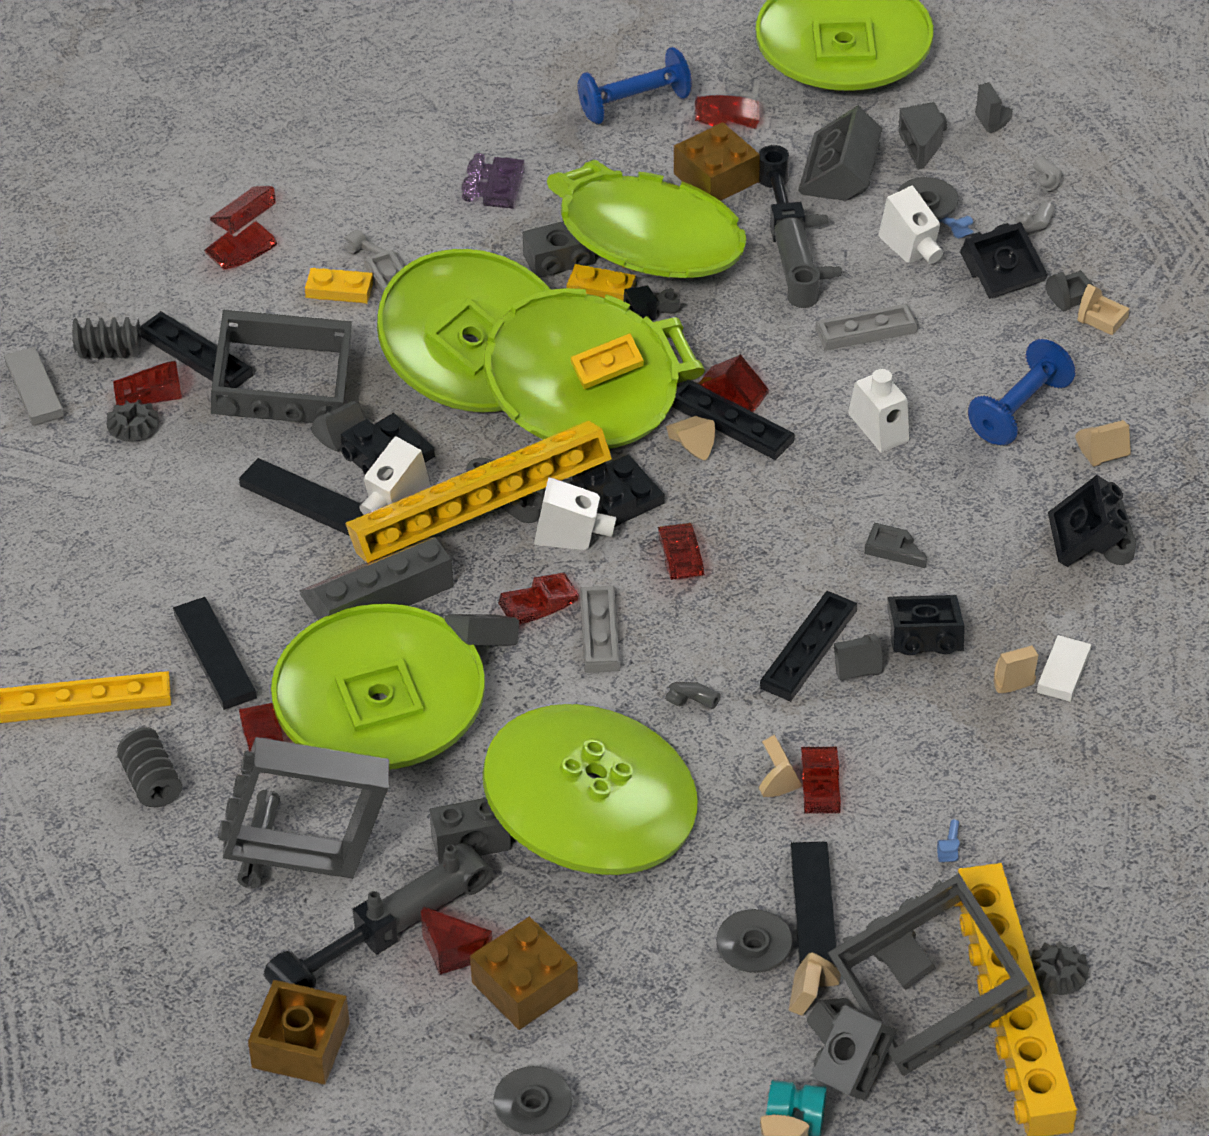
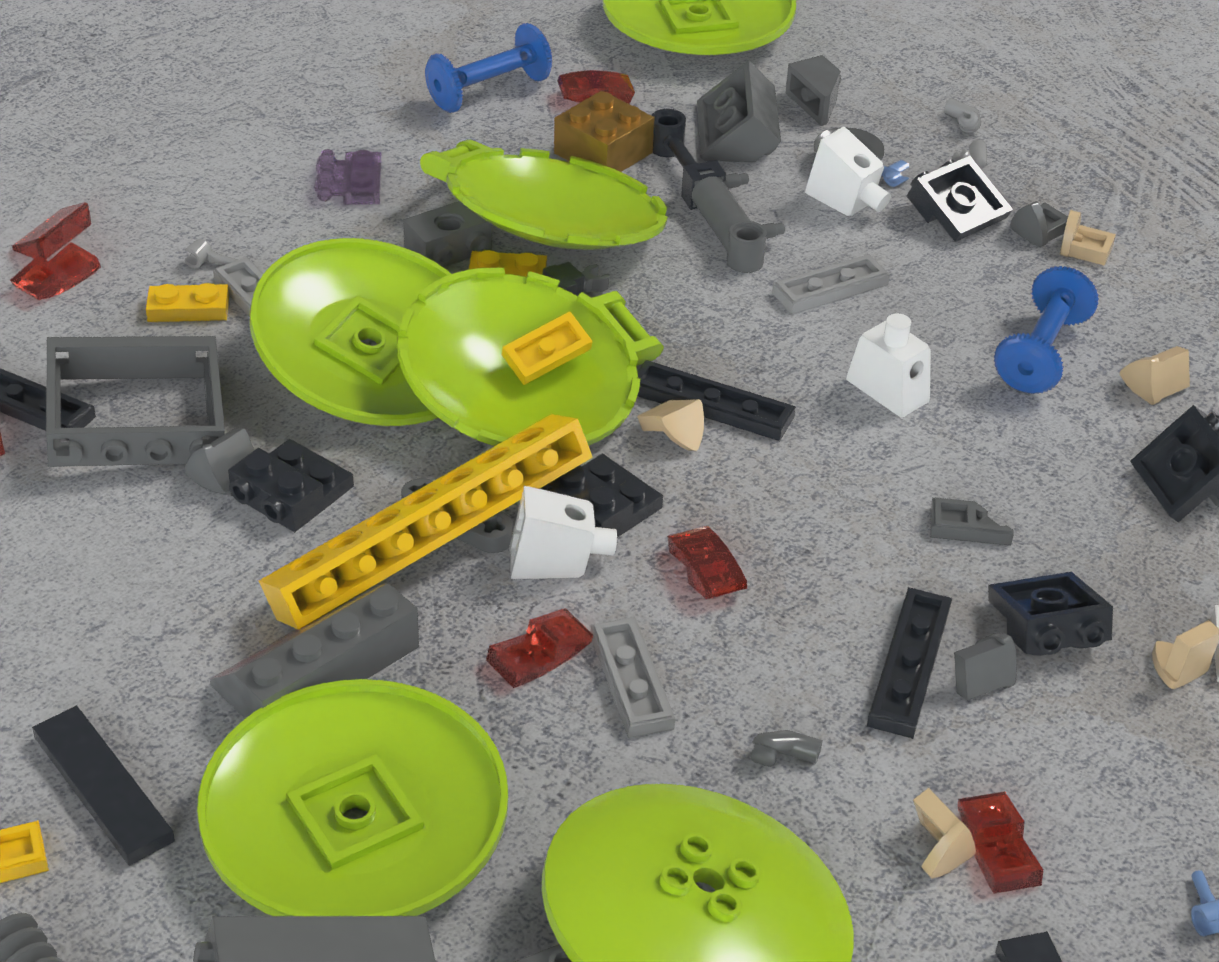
camera: 15 degrees left, 5 degrees down
black tile [239,458,364,536] -> none
clear red slope [239,703,284,752] -> none
white torso [359,436,431,515] -> none
dark grey slope [445,614,519,645] -> none
clear red slope [698,354,769,412] -> none
dark grey tile [975,82,1013,133] -> none

